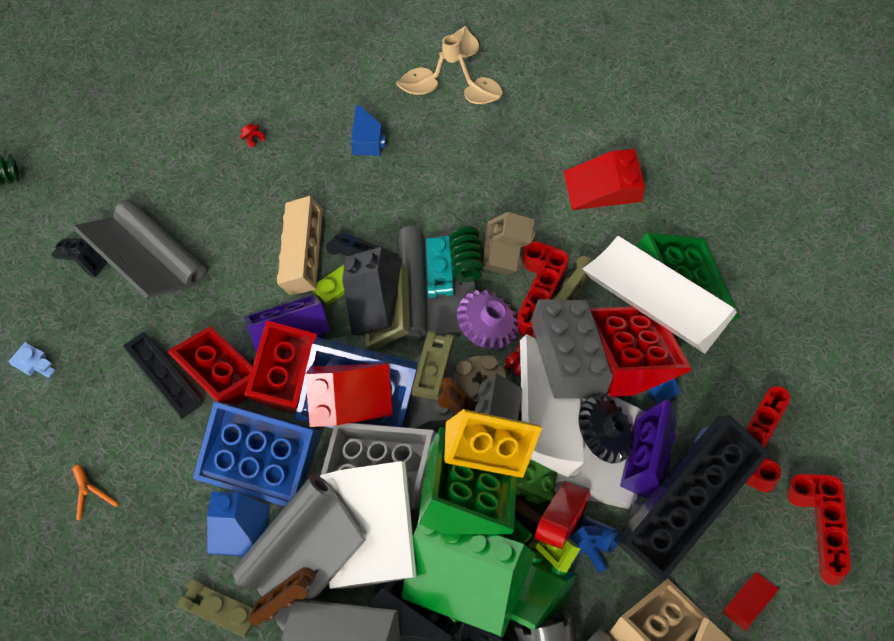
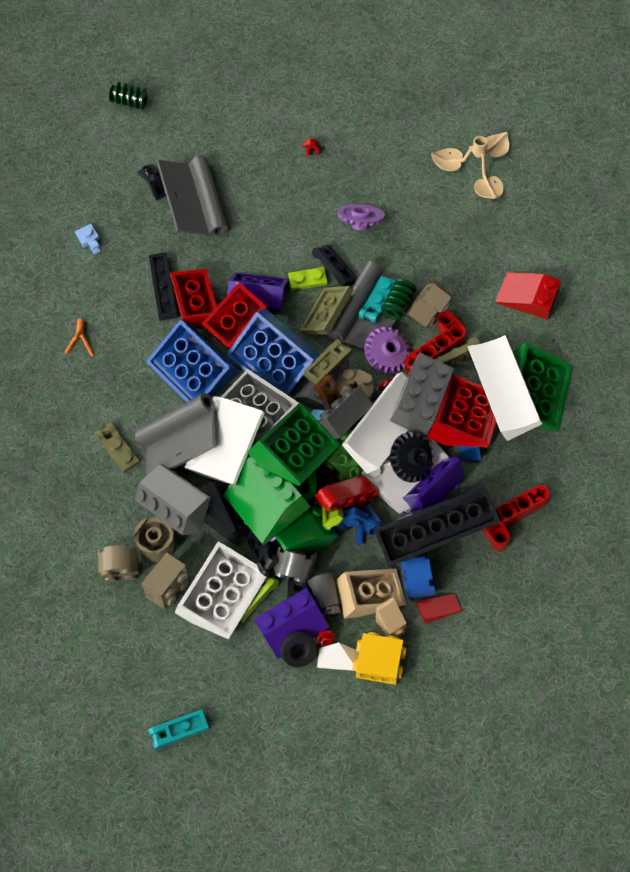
camera: 30 degrees right, 5 degrees up
blue slope [207,491,270,556] -> none
reddish brown plate [247,567,315,627] -> none
tan brick [277,196,323,295] -> none
red slope [305,363,393,427] -> none
black slope [342,247,402,336] -> none
blue slope [351,105,386,156] -> none
yellow slope [444,409,542,478] -> none
red beam [786,474,851,586] -> none
none -> medium lavender gear [338,204,385,230]
none -> blue brick [401,556,436,599]

